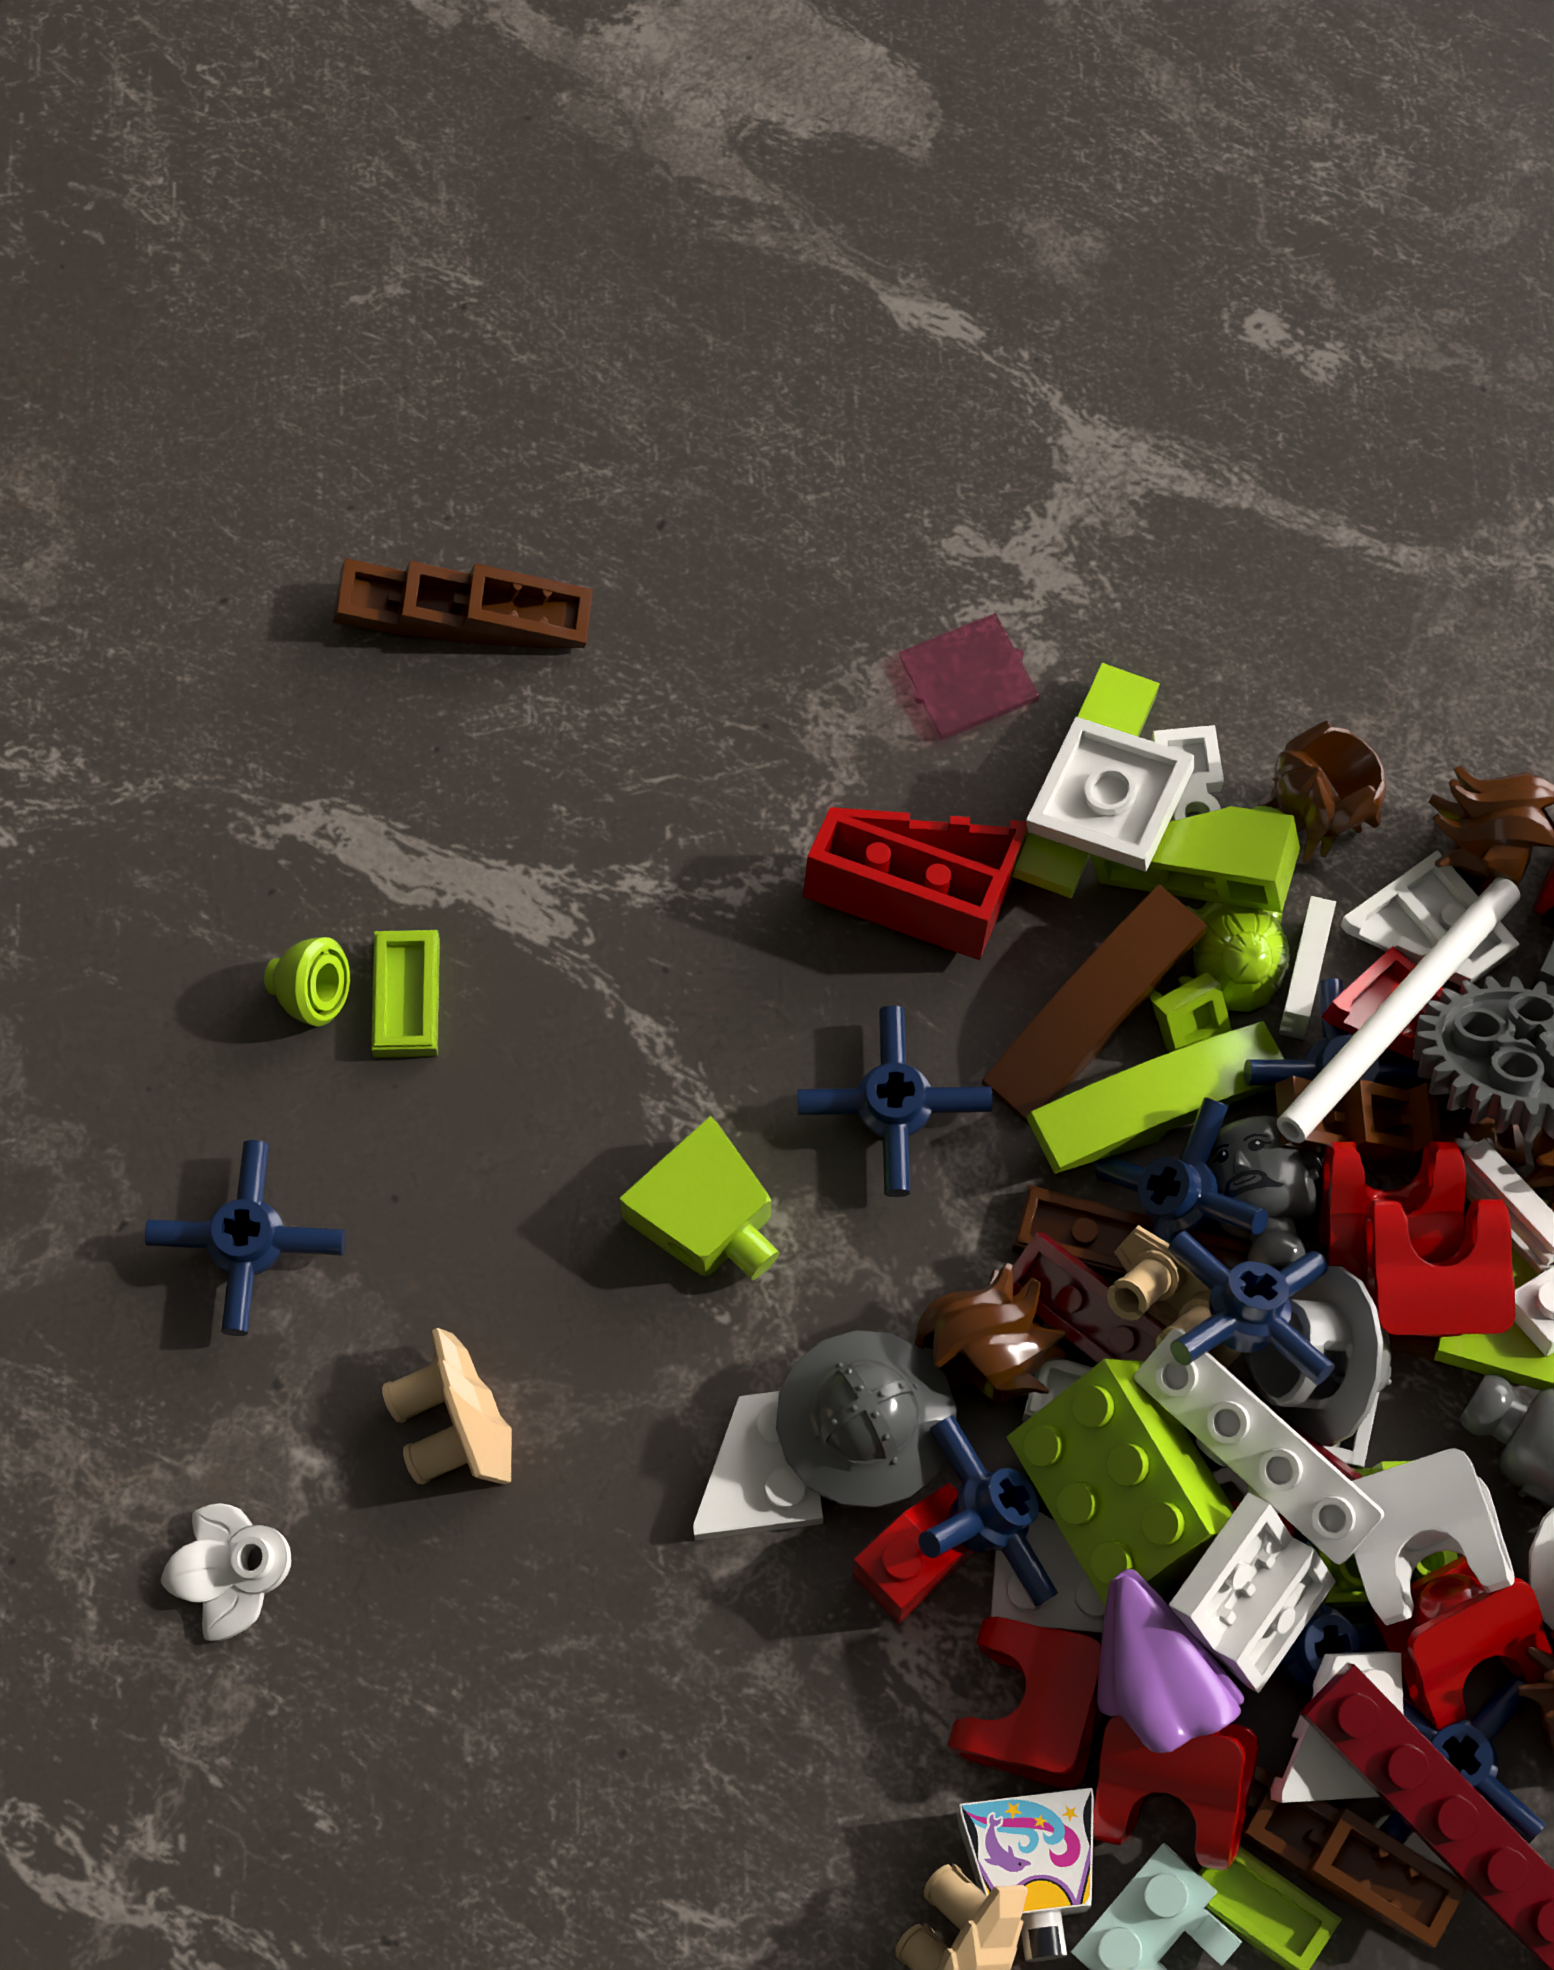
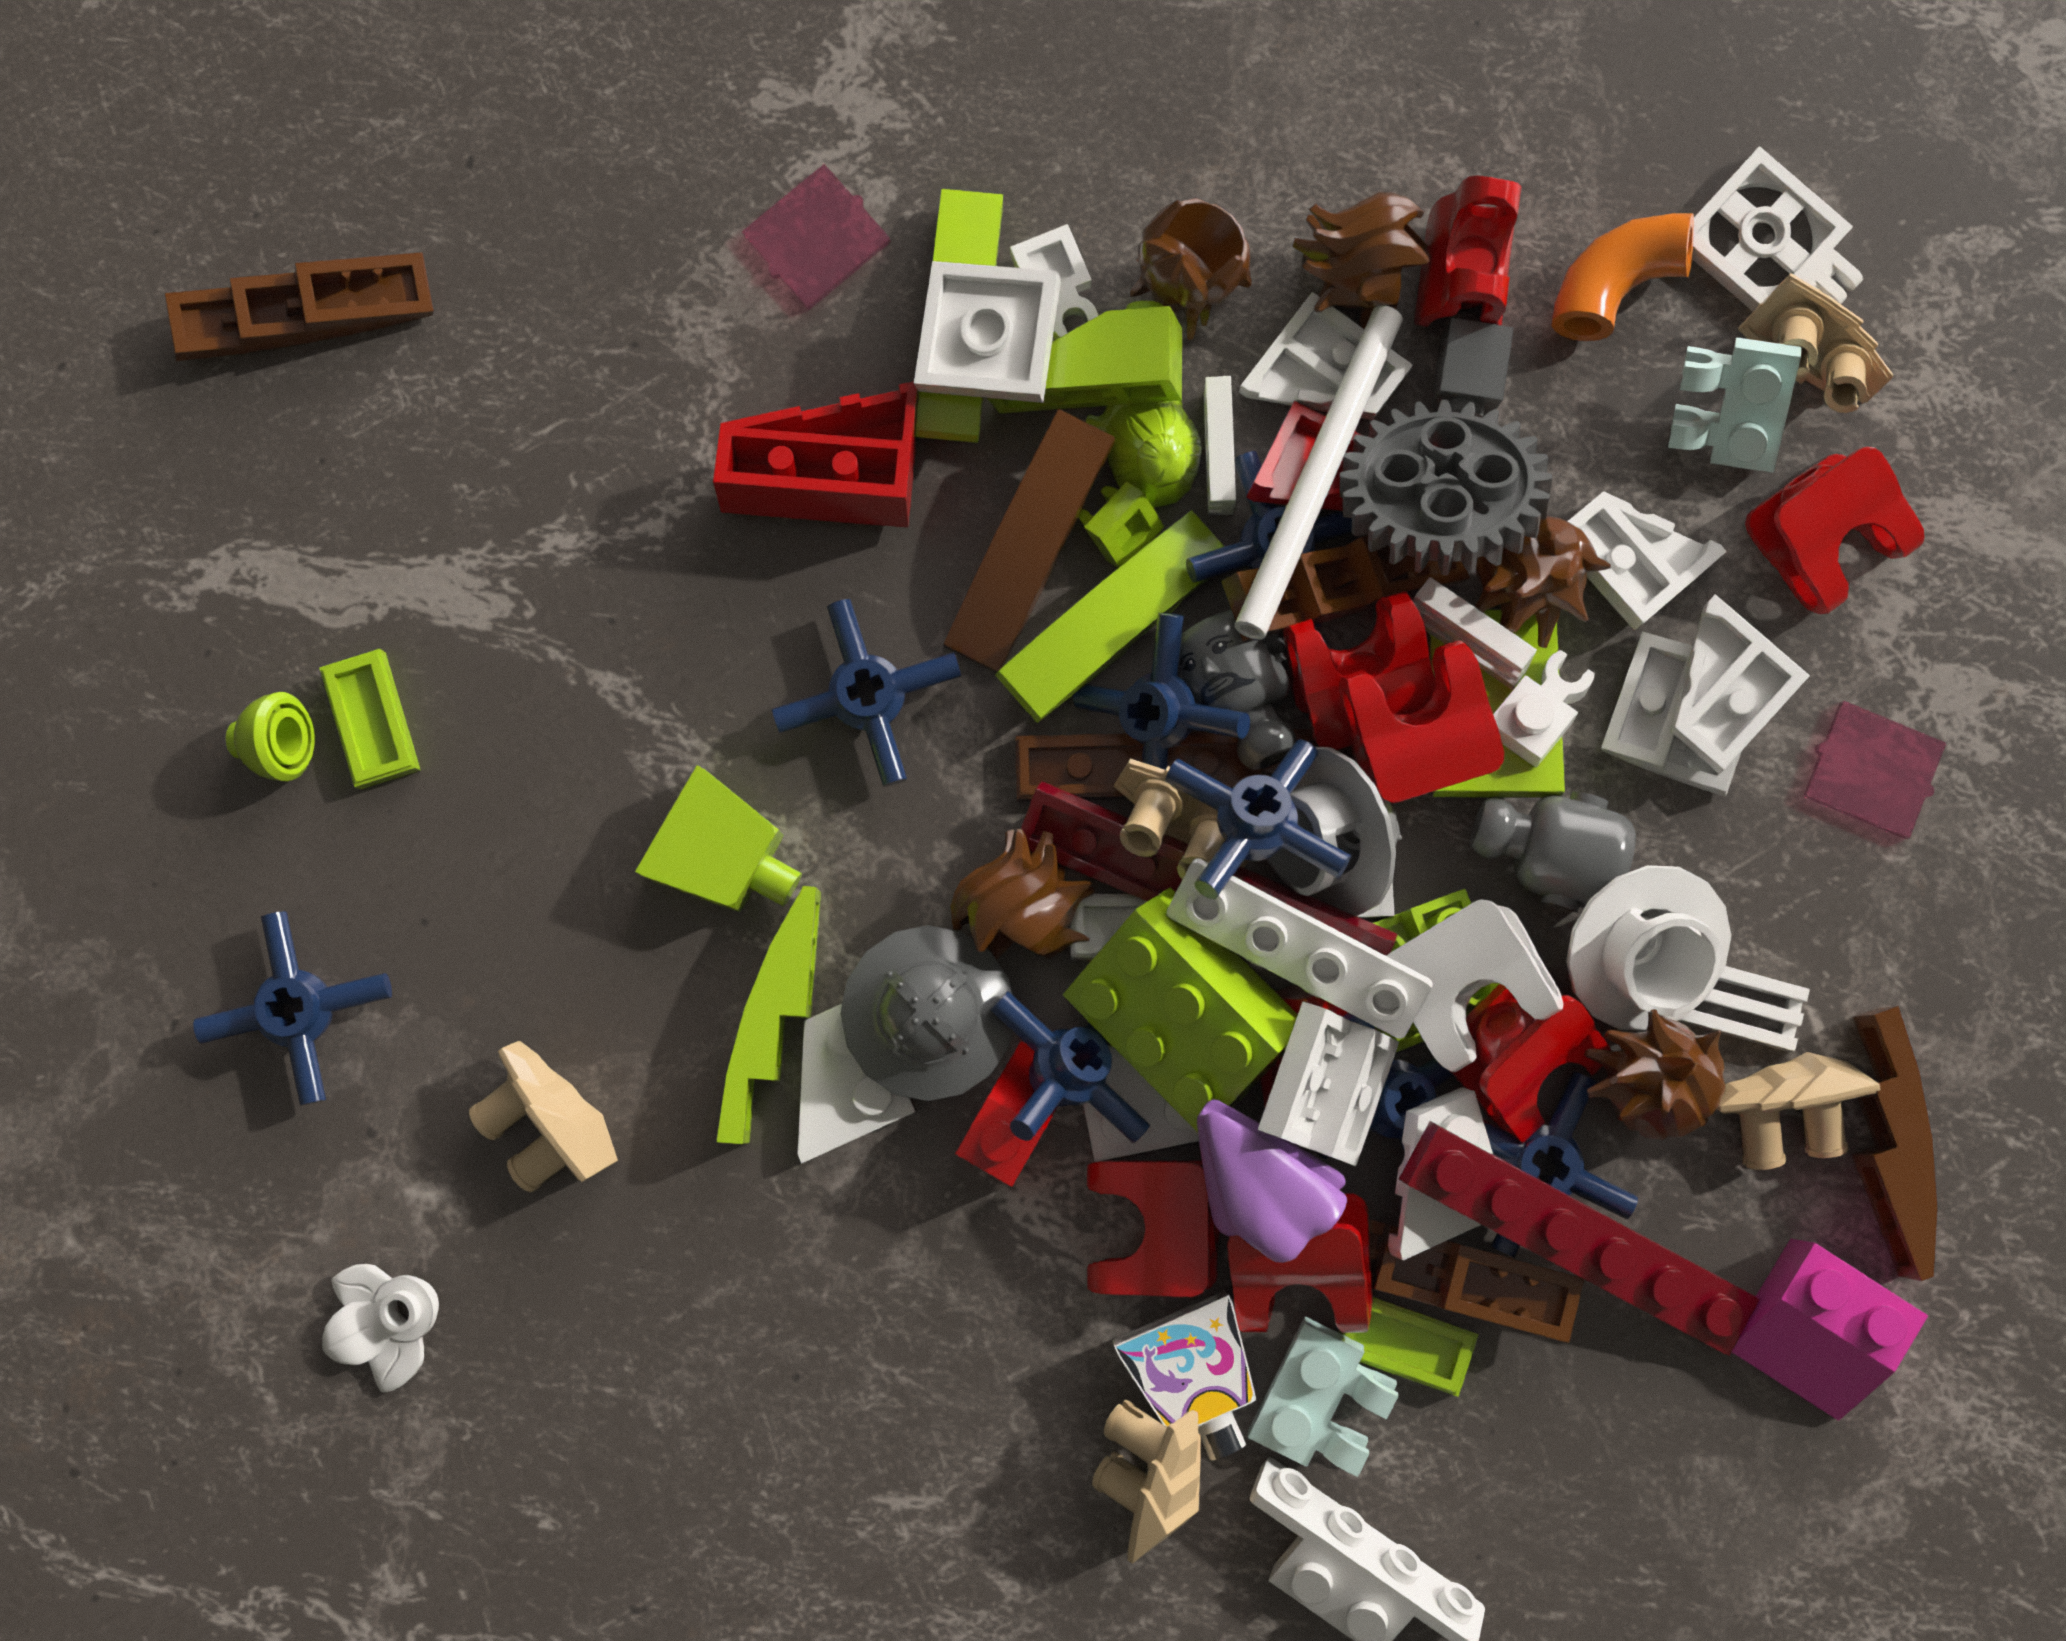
camera: 20 degrees left, 15 degrees up
none -> lime slope [717,886,821,1144]

